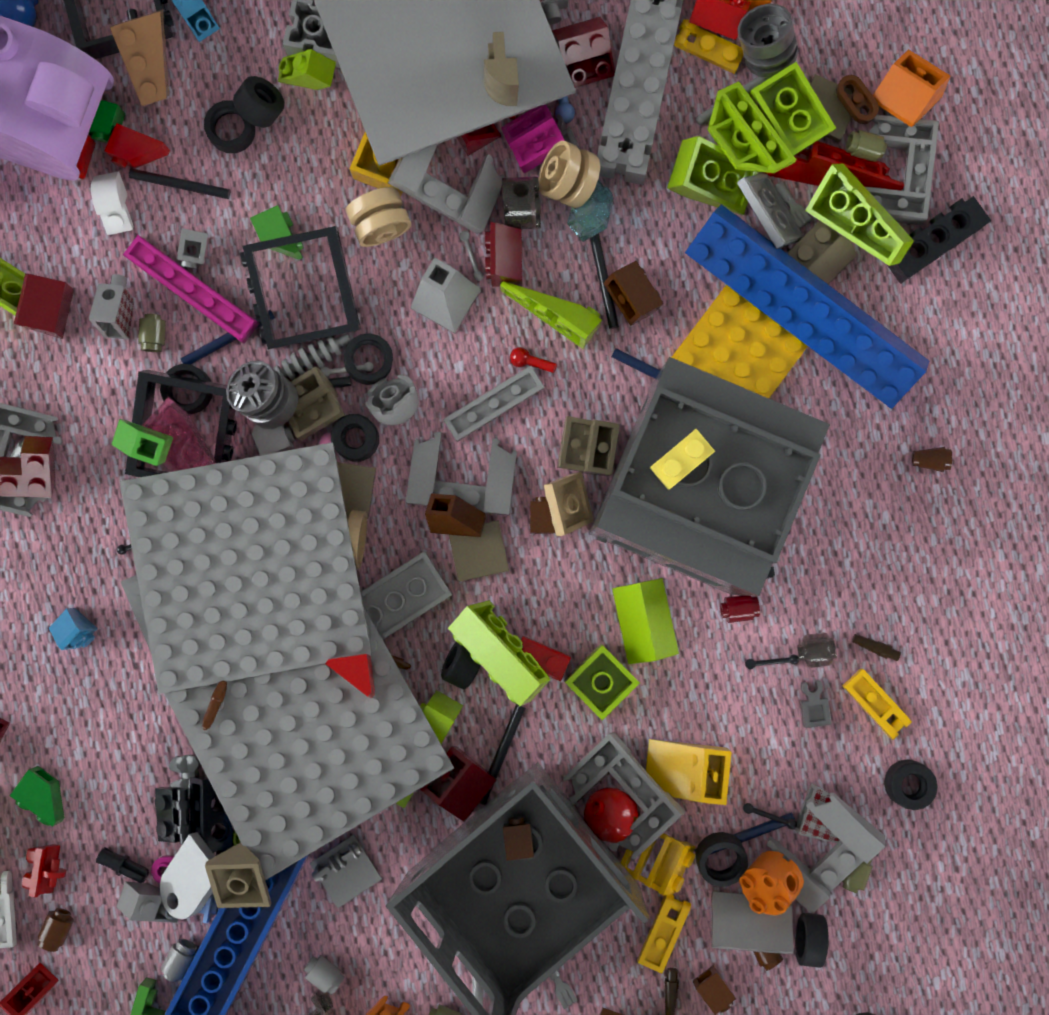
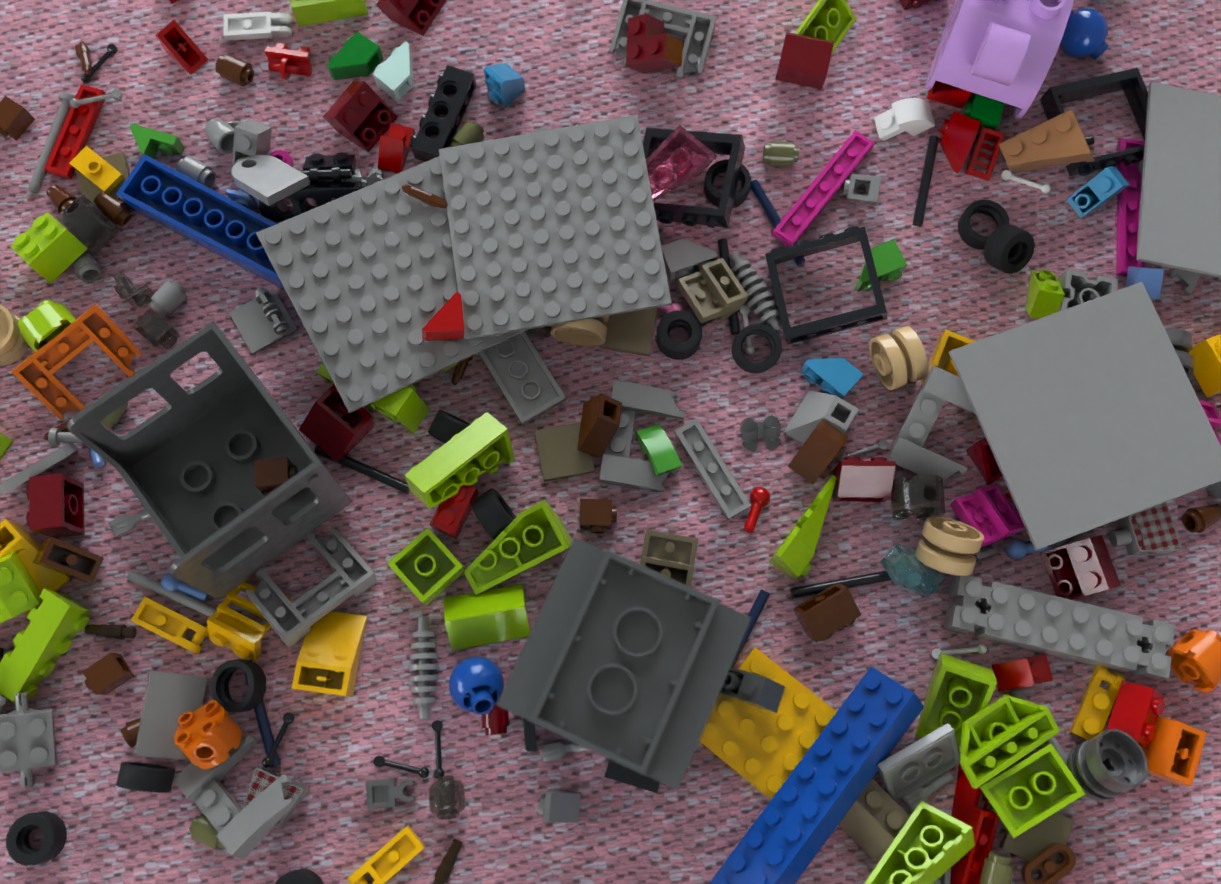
camera: 90 degrees right, 10 degrees down
light grey torso [89,274,134,340] -> none
black axle [96,847,149,883] -> none
bright green slope [111,419,173,466] -> none
dark tan slope [204,842,271,908] -> none
flat silver wheel [226,361,298,429] -> none
light grey cylinder [365,374,419,426] -> none
dark tan brick [484,32,519,106] -> none
tan plate [544,472,594,536] -> none
red cylinder [584,787,638,843] -> none
light yellow plate [650,429,715,490] -> none
none -> light grey bar [127,571,217,616]
none -> clear smoke brick [132,308,180,349]
none -> medium blue bar [161,573,210,602]
none -> light grey piece [205,119,243,154]
none -> dark red slope [323,81,398,152]
none -> light aqua slope [372,41,414,102]
none -> black hinge [374,756,429,778]
none -> red slope [378,123,415,174]
none -> light grey piece [409,617,439,719]
none -> black brick [410,65,477,162]
none -> olive brick [449,122,485,147]
none -> blue brick [449,657,504,715]
none -> lime wedge [464,500,573,595]
none -> black tyre [471,488,516,539]
none -> light grey slope [538,789,581,823]
none -> bright green slope [635,424,682,477]
none -> dark grey slope [720,667,785,713]
none -> dark grey piece [740,415,781,452]
none -> reddish brown brick [788,419,848,485]
none -> dark azure slope [801,358,863,399]
none -> white hinge [931,644,987,660]
none -> red slope [965,127,1006,181]
none -> red slope [991,654,1053,691]
none -> white hinge [1001,170,1051,193]

